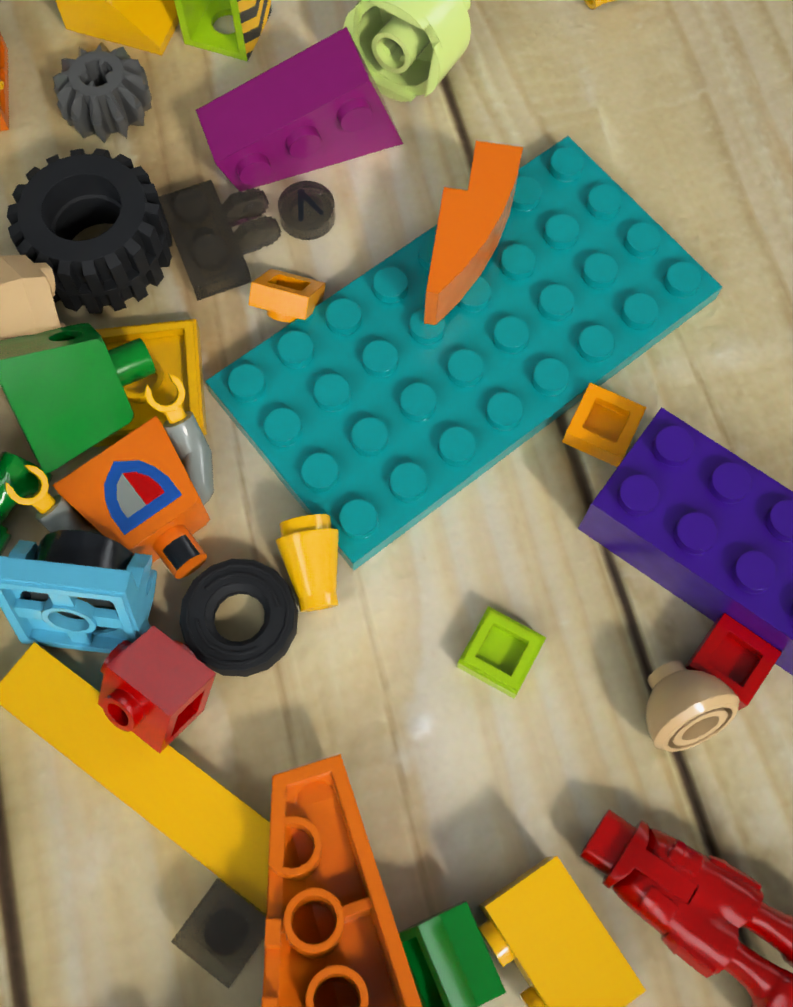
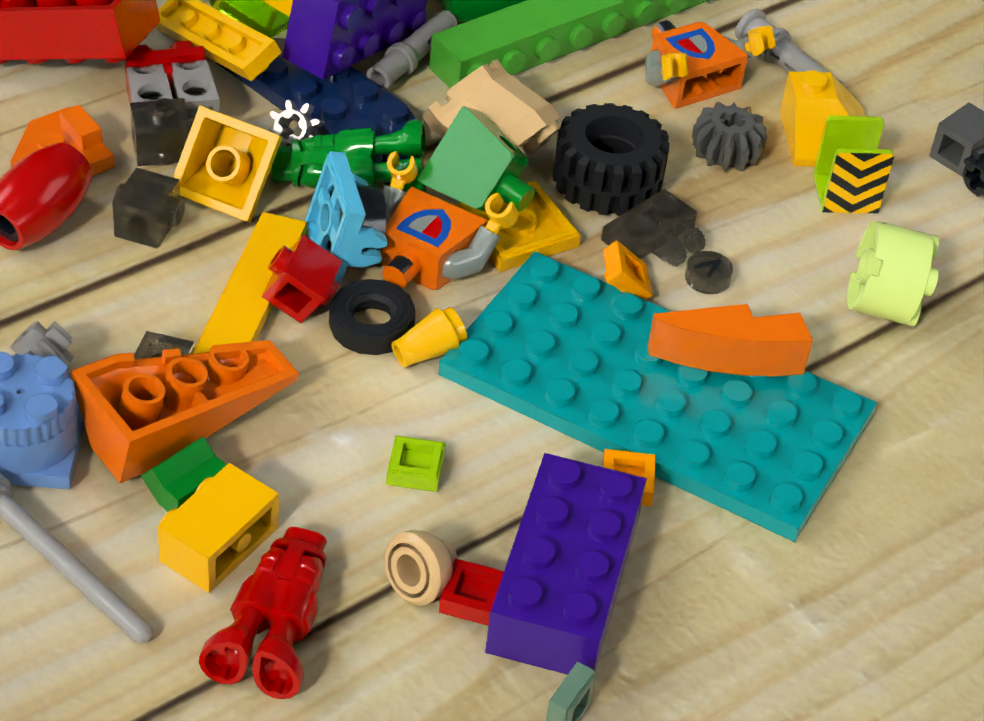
camera: 65 degrees right, 25 degrees down
magenta wedge [196,27,403,192] -> none

